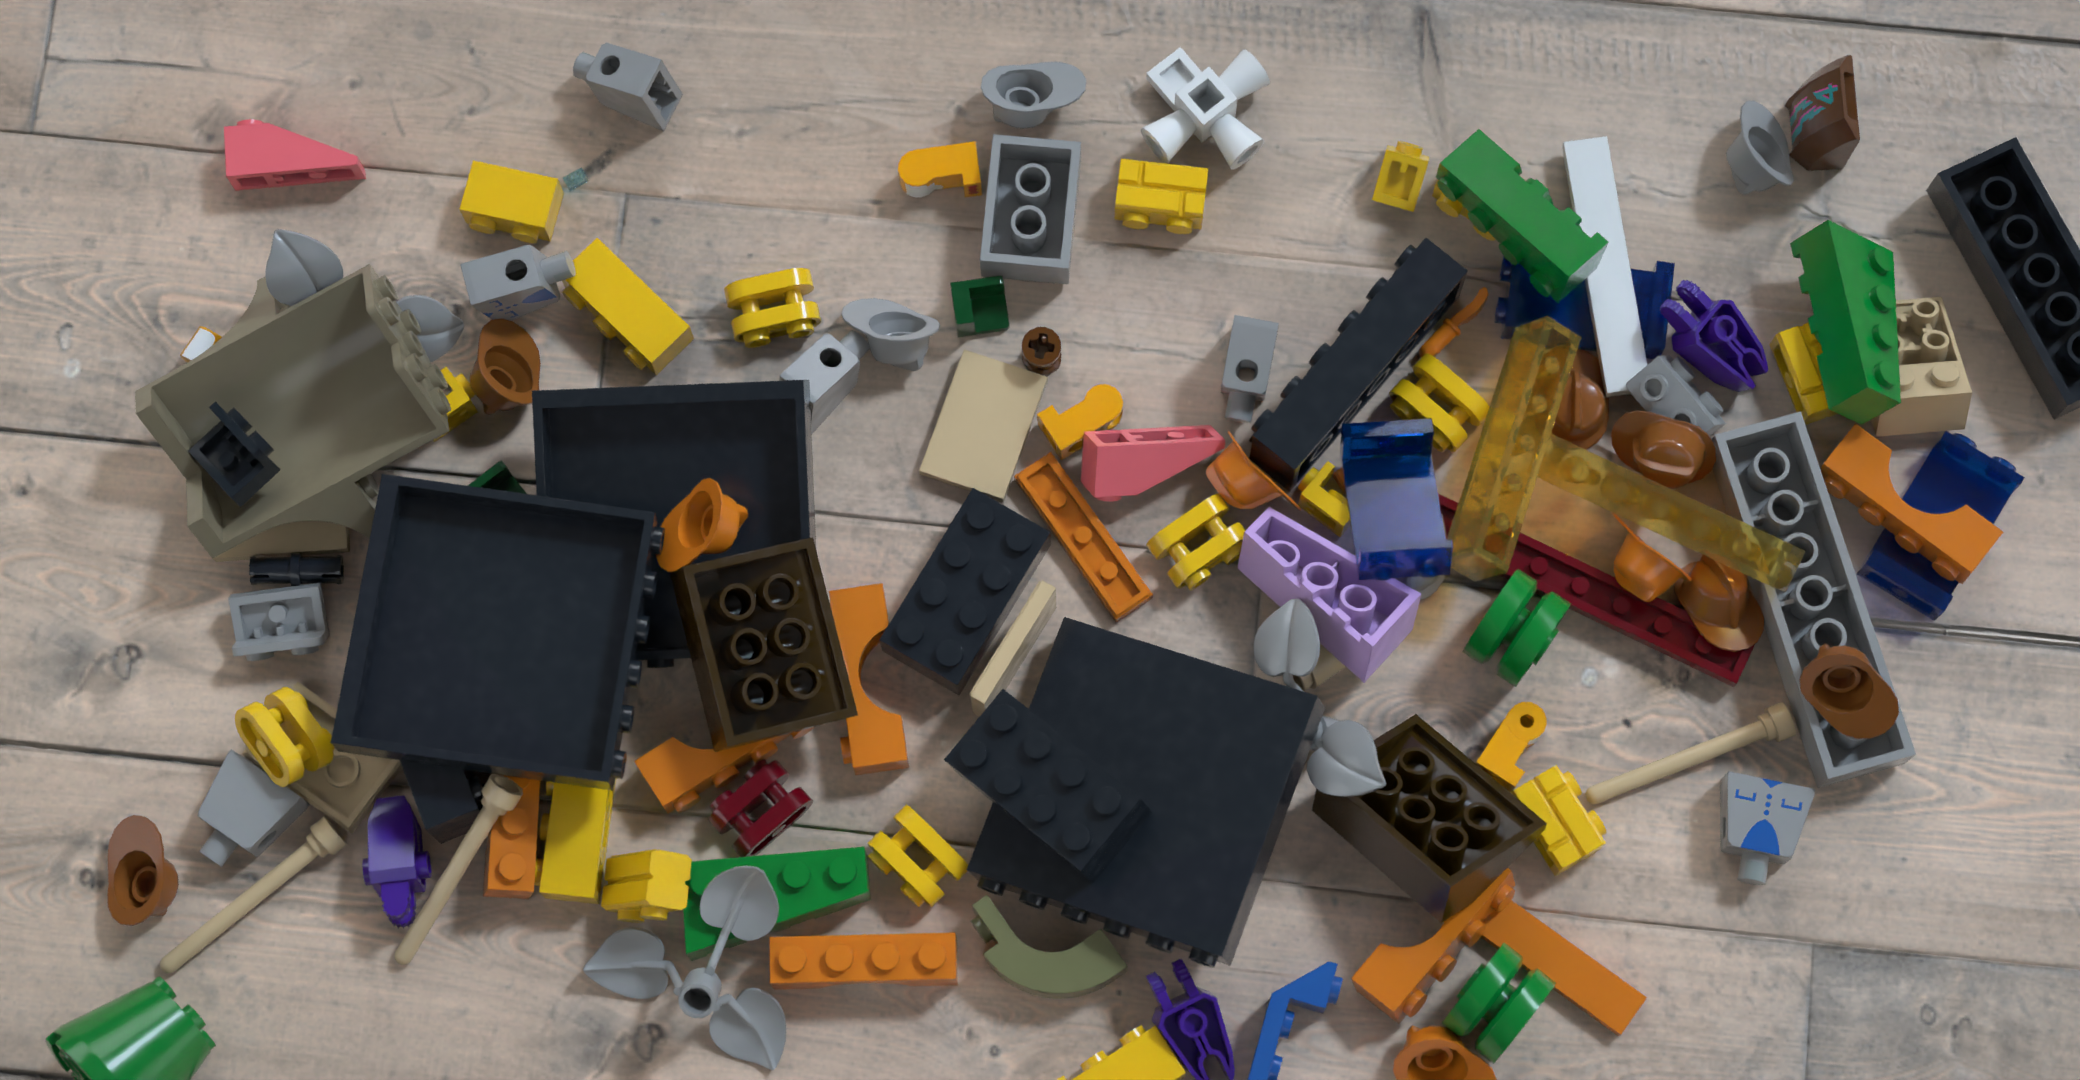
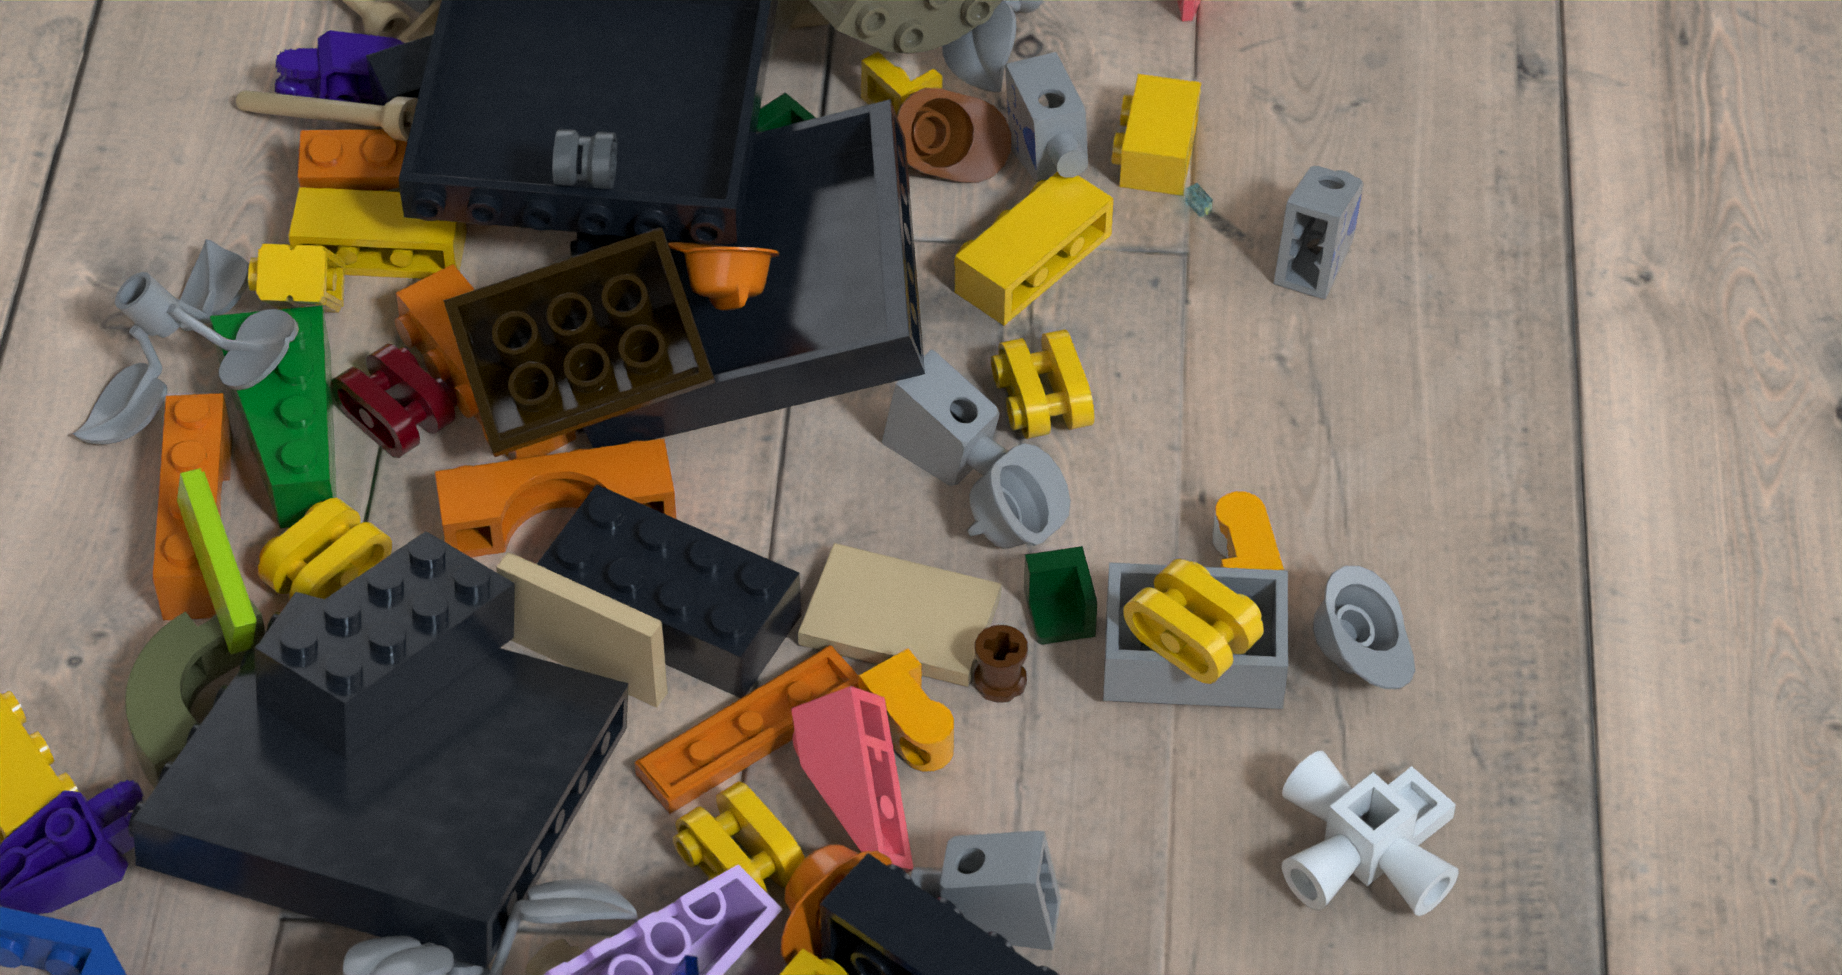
camera: 85 degrees right, 25 degrees down
yellow brick [1114,159,1209,234] -> none
none -> lime tile [177,468,257,654]
none -> dark grey wheel [552,129,617,189]
none -> yellow brick [1123,559,1264,684]

